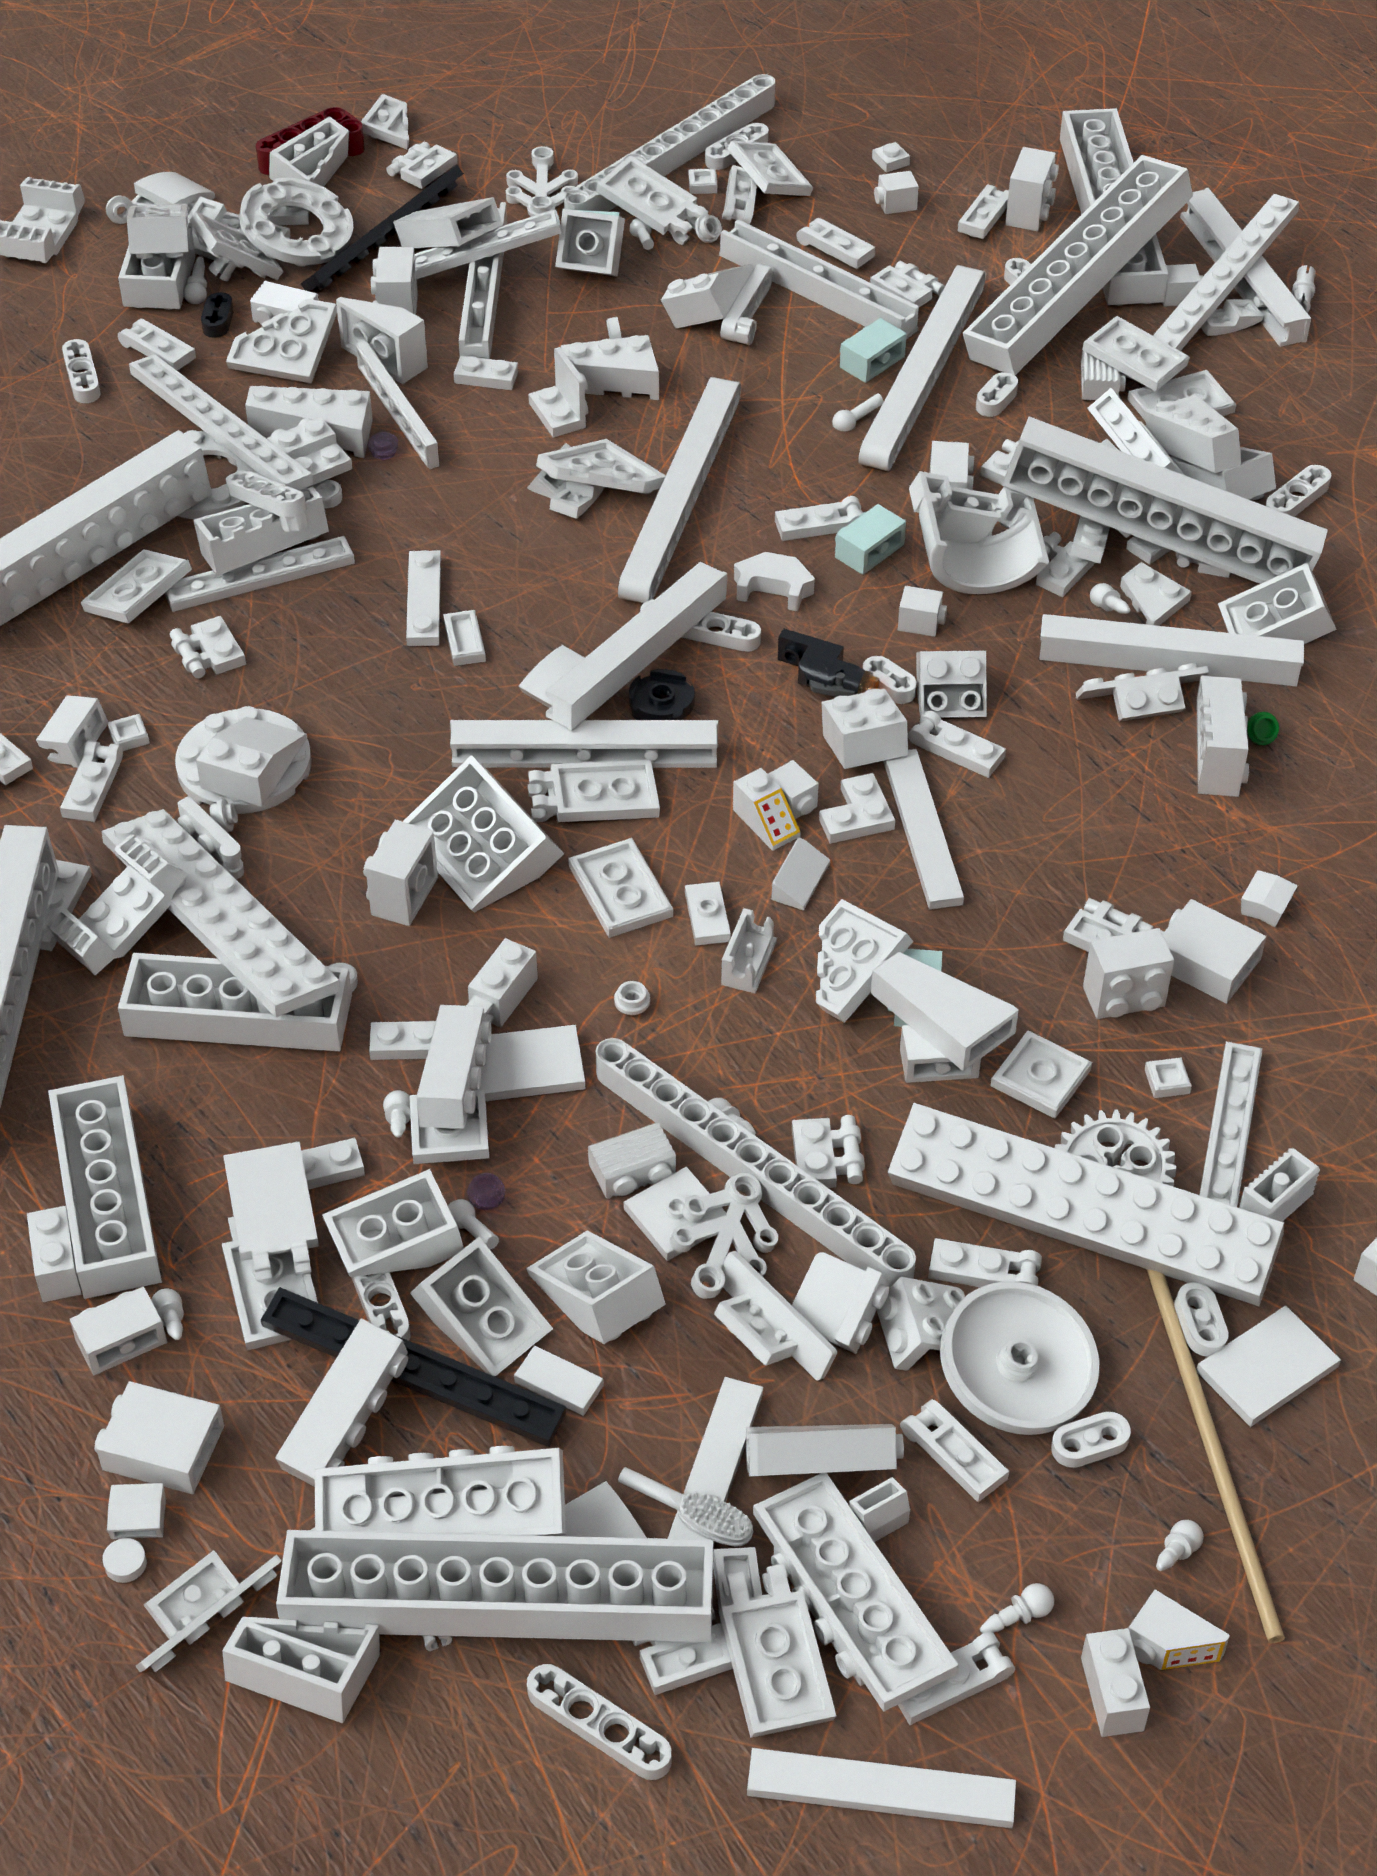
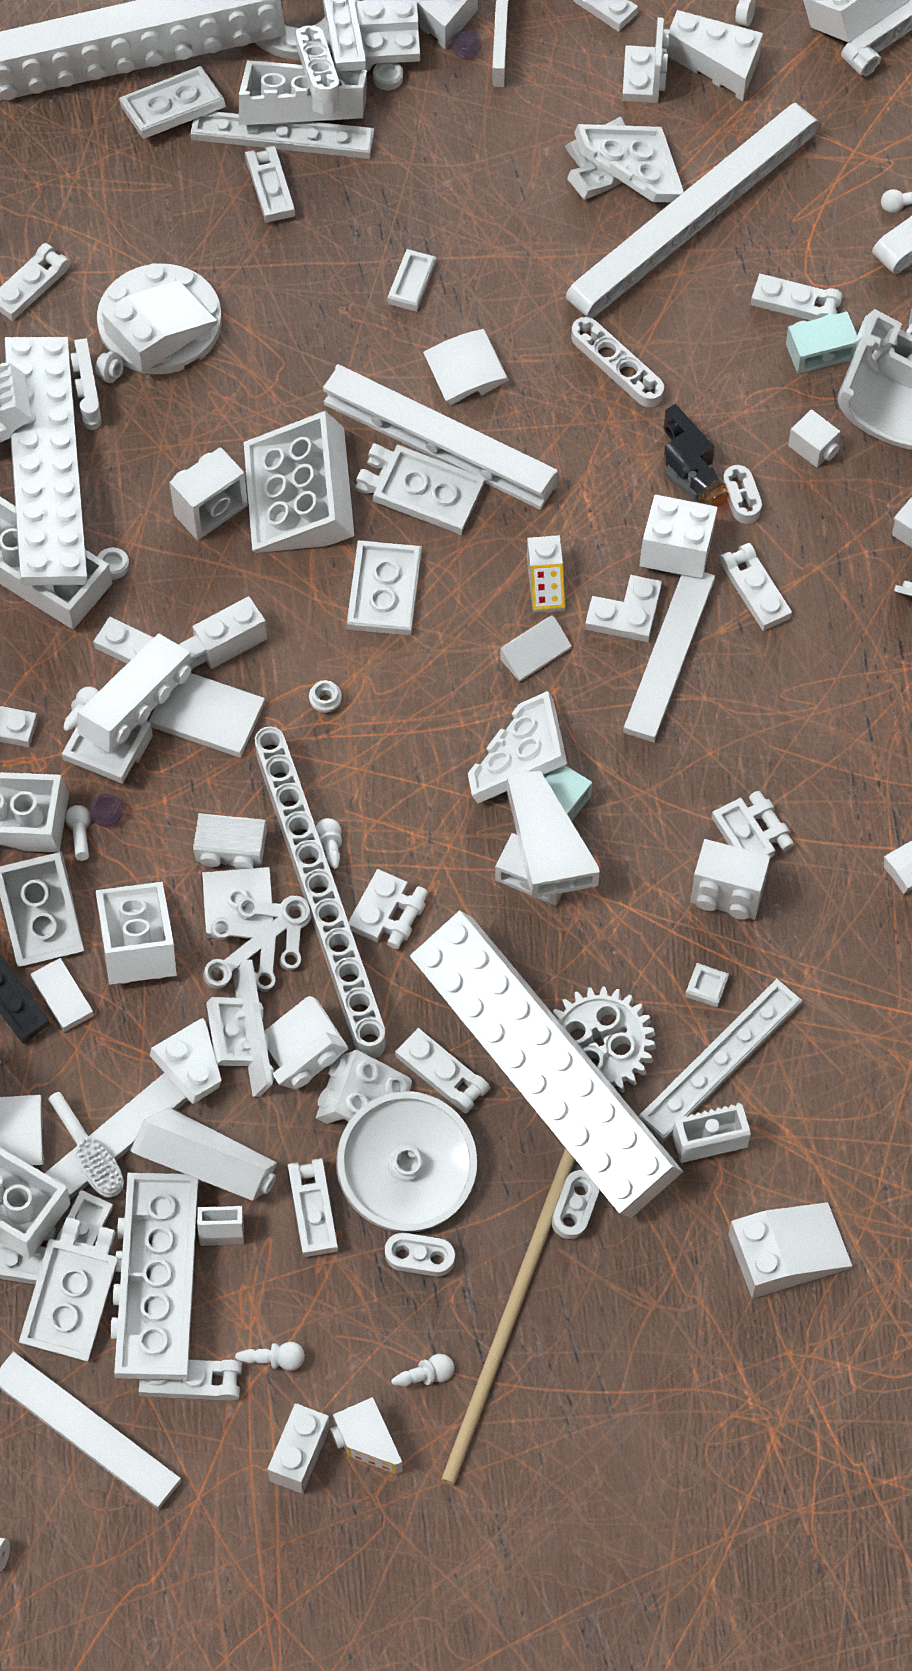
camera: 30 degrees right, 15 degrees up
white hinge [36,695,108,768] -> none
white tile [107,714,150,751] -> none
white plate [170,616,246,678] -> none
white plate [406,550,441,646] -> none
white tile [546,562,727,731] -> none
black plate [629,669,695,720] -> none
white plate [685,882,731,946] -> none
white hinge [721,908,777,993] -> none
white piece [734,552,815,611] -> none
white brick [768,760,819,819] -> none
white slope [916,651,987,718] -> none
white plate [991,1031,1092,1119] -> none
white brick [1161,899,1266,1004] -> none
white tile [1196,1306,1341,1427] -> none
none -> white wing [149,1018,222,1104]
none -> white plate [245,146,295,223]

